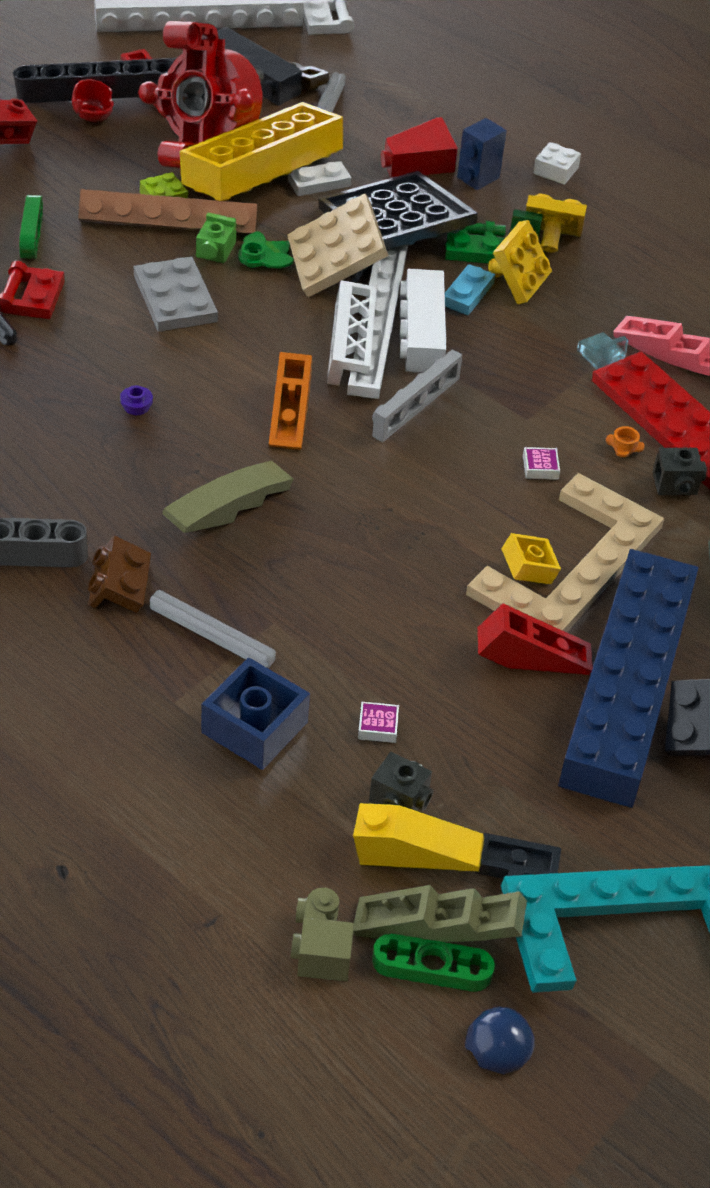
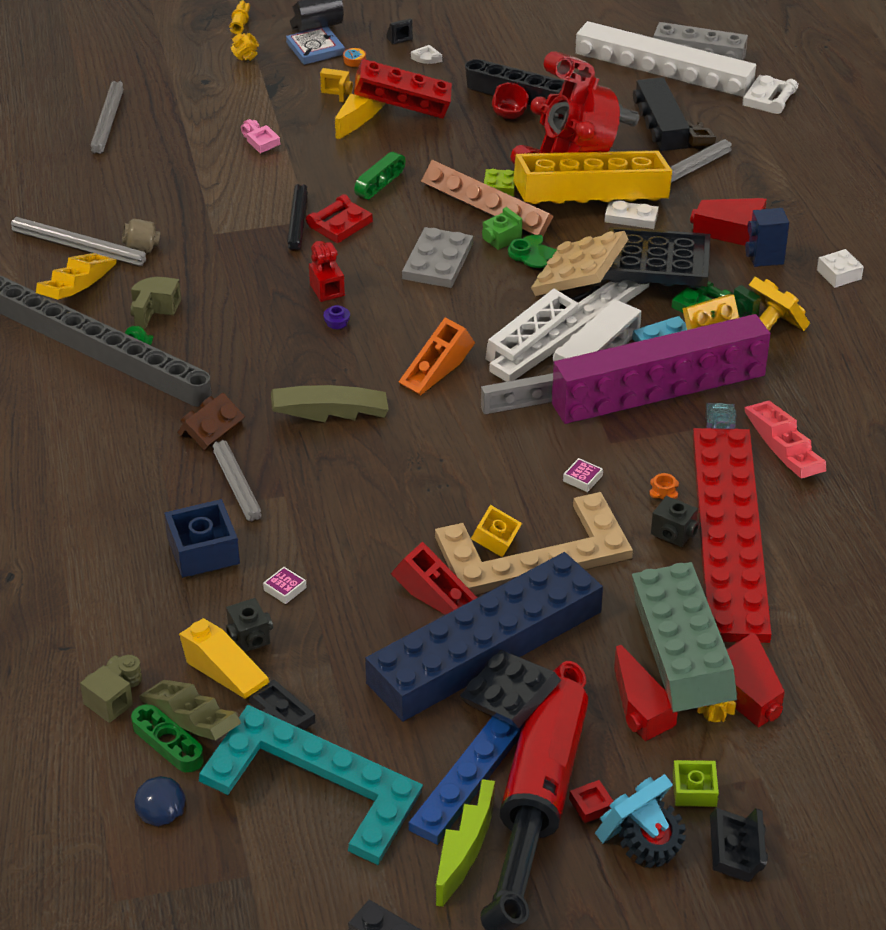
camera: 40 degrees right, 5 degrees down
none -> red brick [309,241,345,302]
none -> magenta brick [552,314,771,424]

